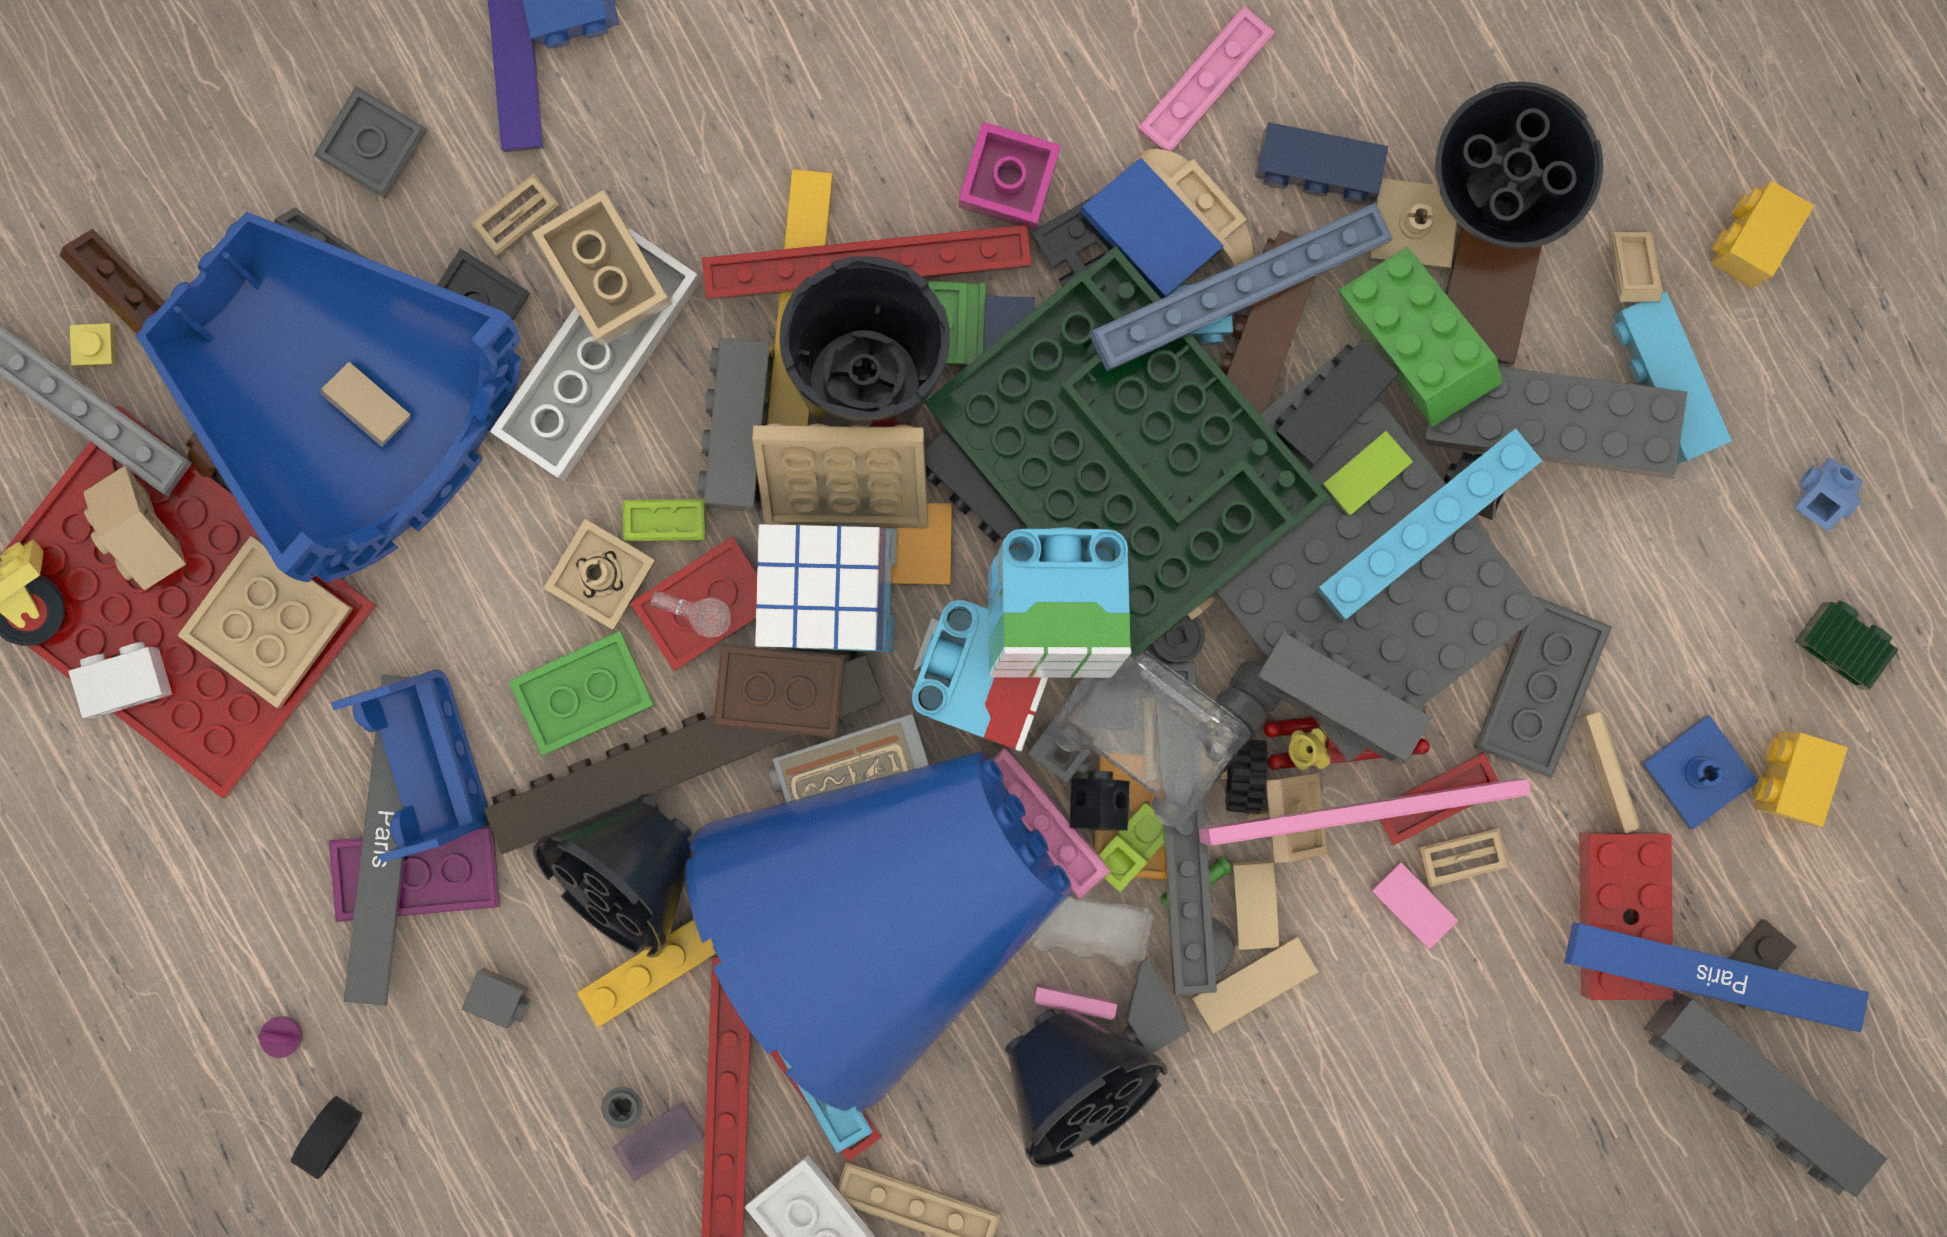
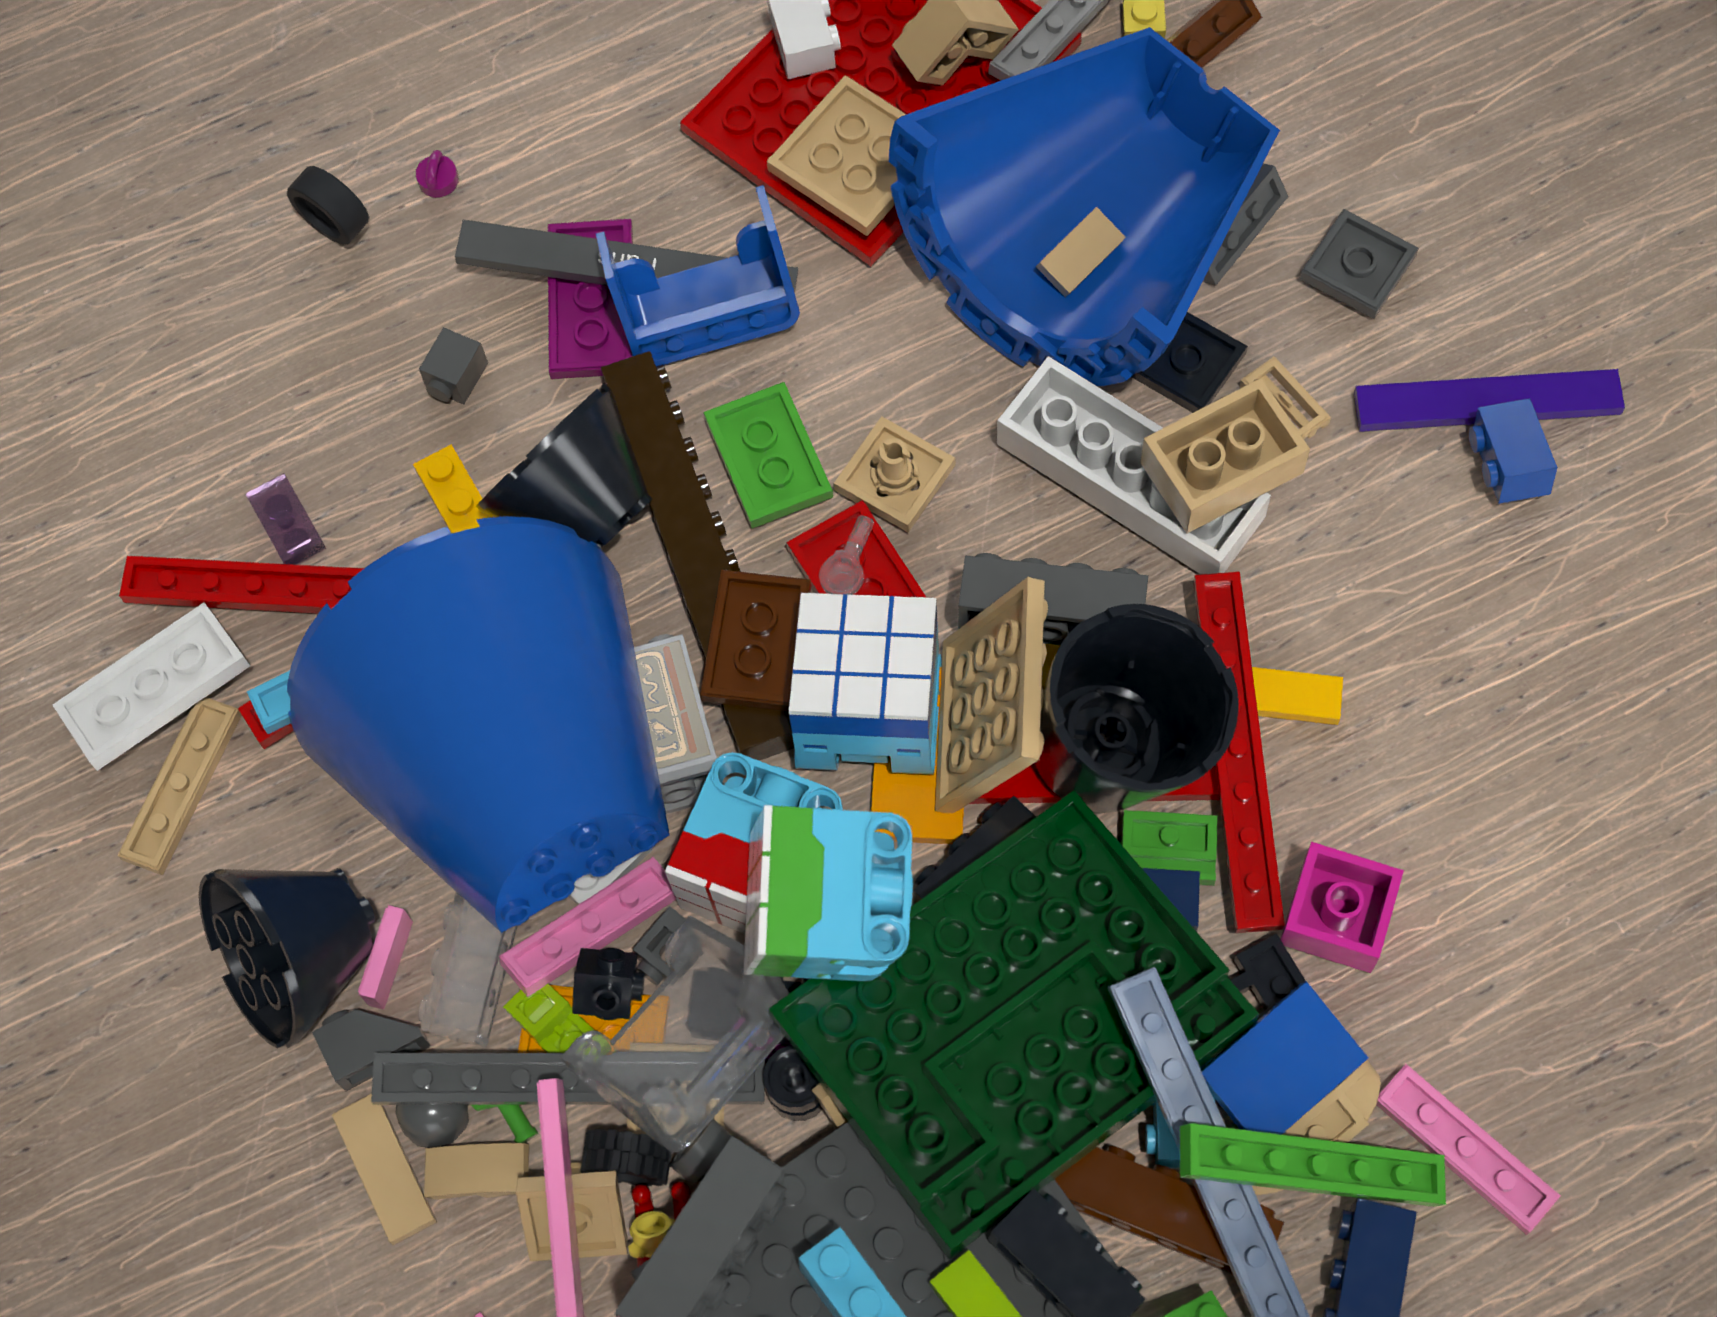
camera: 95 degrees right, 20 degrees down
dark grey cone [601,1087,643,1128] -> none
lime plate [623,499,706,542] -> none
none -> bright green plate [1180,1123,1446,1207]

